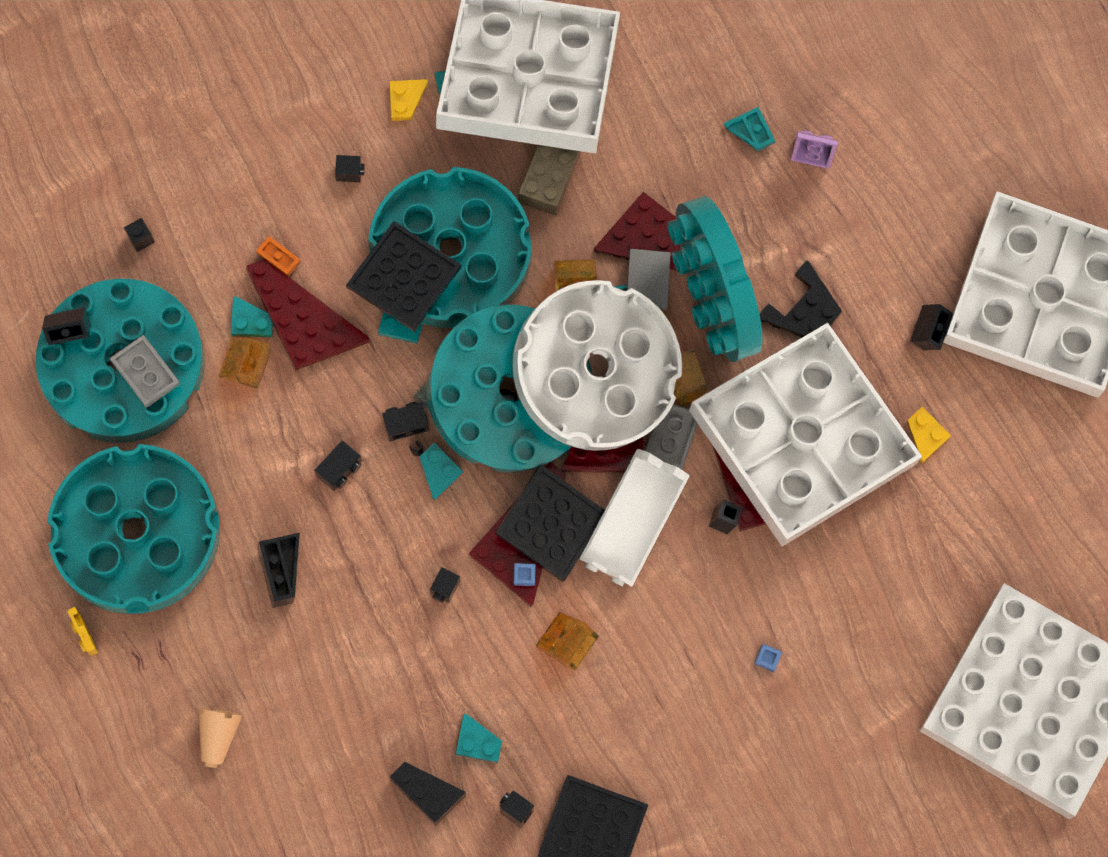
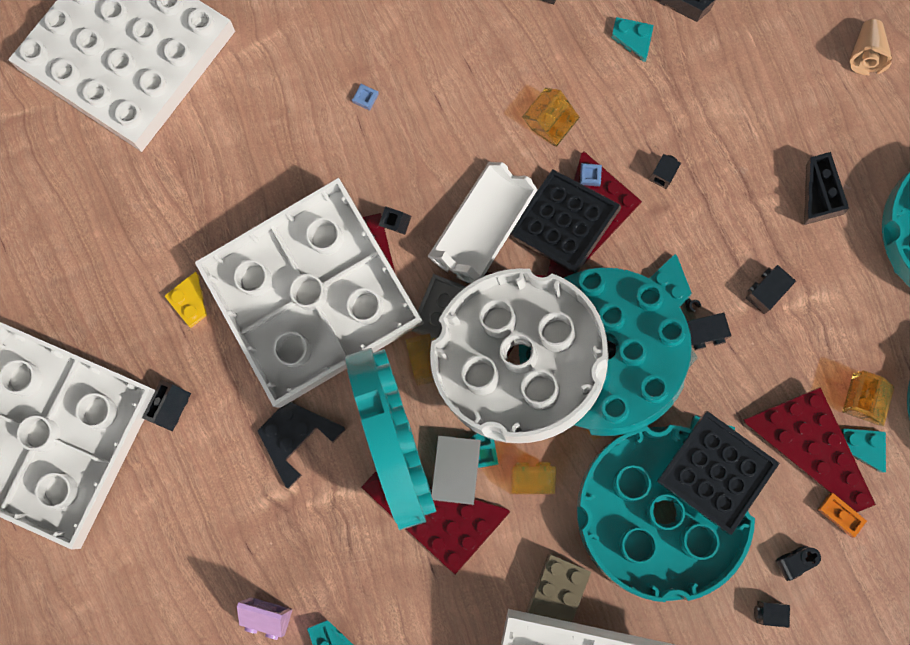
camera: 175 degrees left, 5 degrees up
none -> black piece [775,546,821,581]

